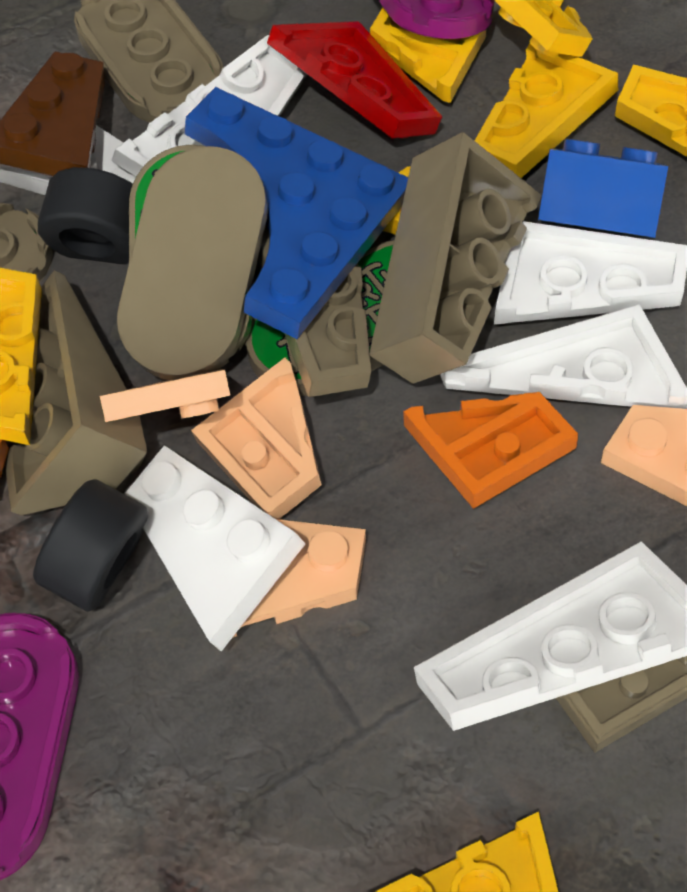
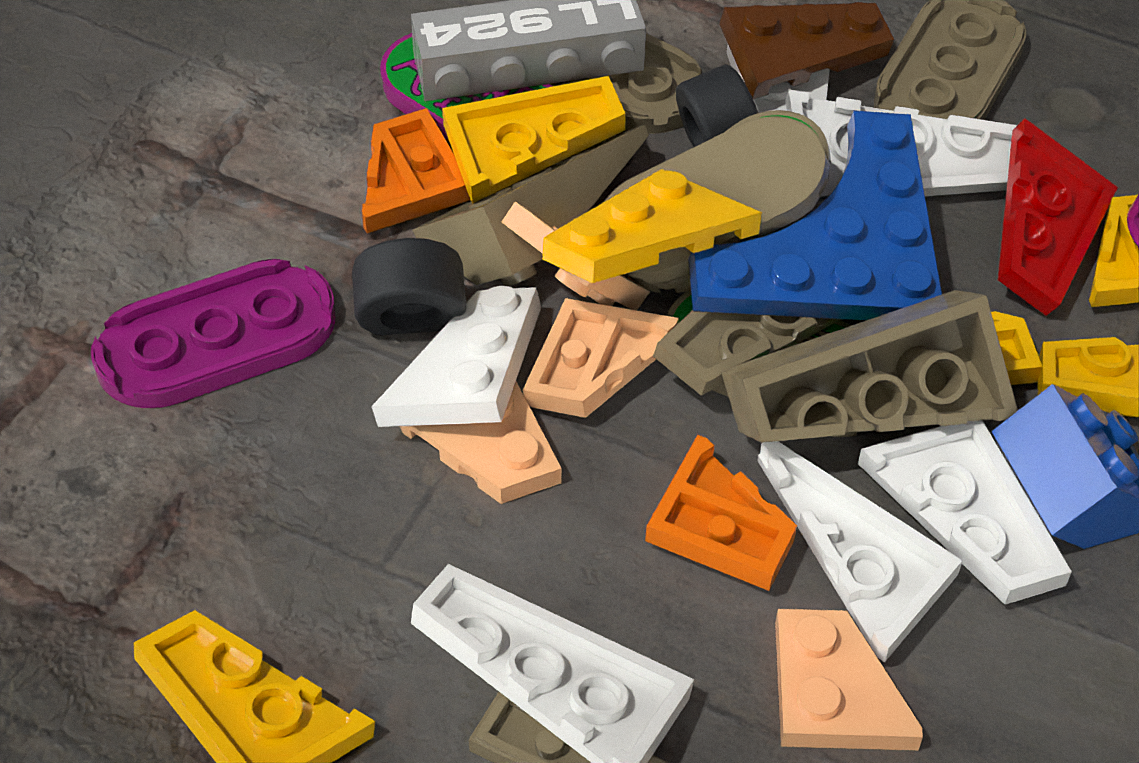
camera: 55 degrees right, 5 degrees down
none -> yellow wing [543,169,762,283]

